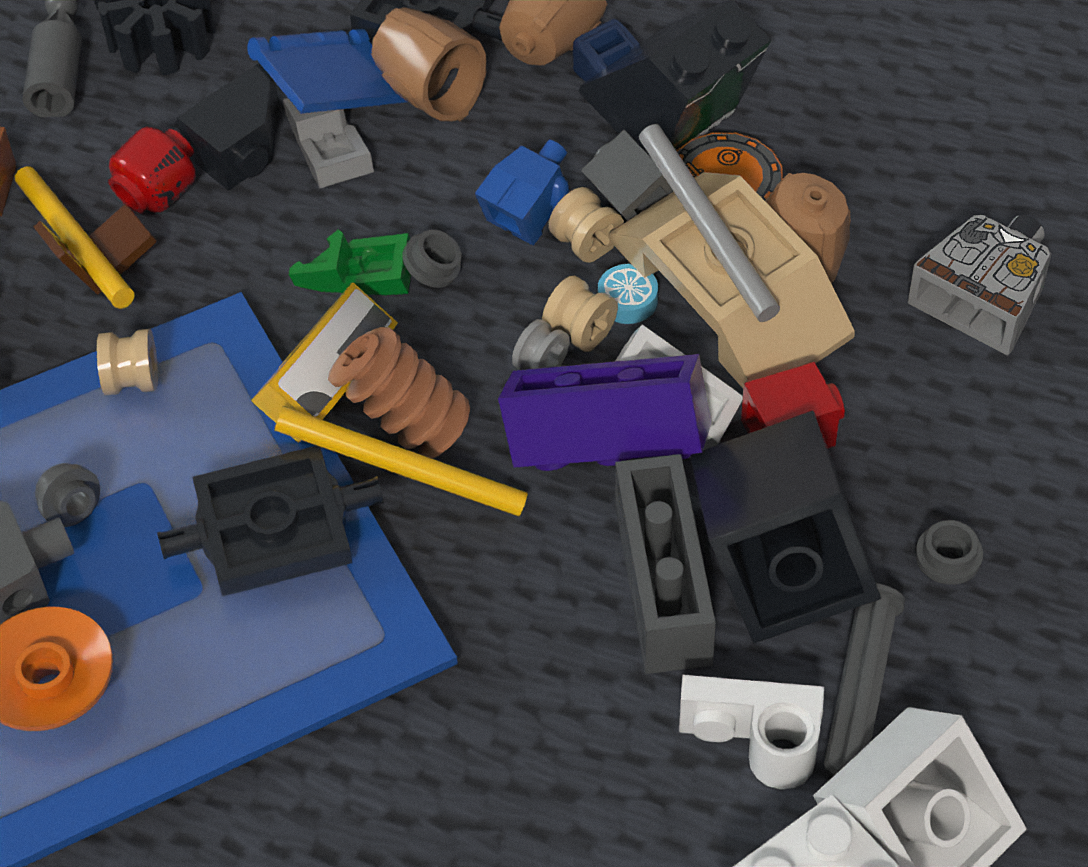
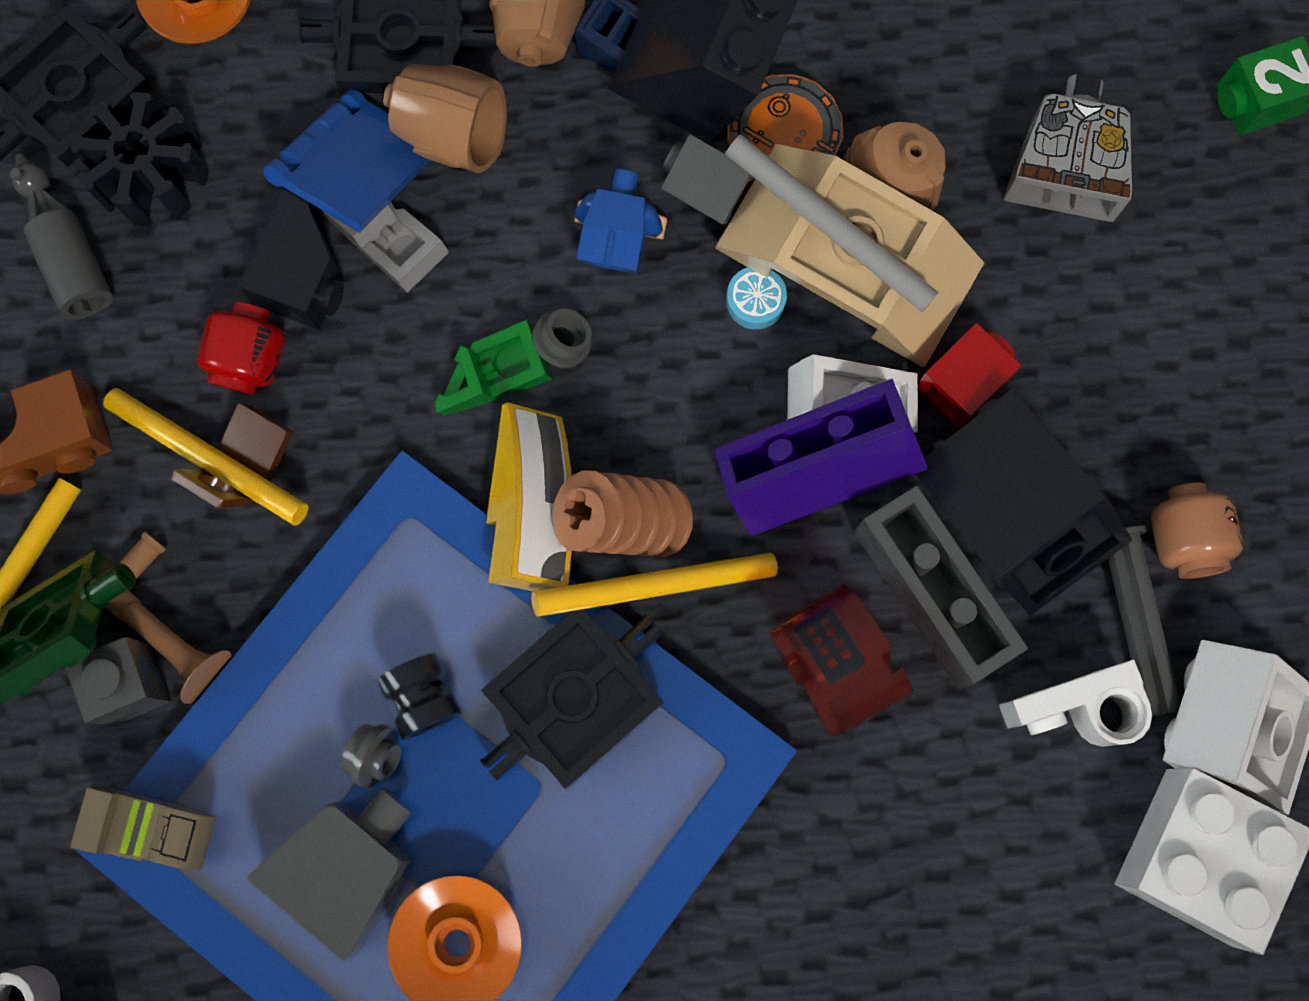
camera: 25 degrees left, 25 degrees up
tan wheel [97,329,158,396] -> none
light grey bush [512,319,570,370] -> none
tan wheel [542,276,618,352] -> none
tan wheel [548,187,624,263] -> none
dark grey plate [915,520,983,585] -> none
none -> black wheel [377,653,463,740]
none -> clear red brick [769,583,913,738]
none -> nougat head [1150,483,1244,579]

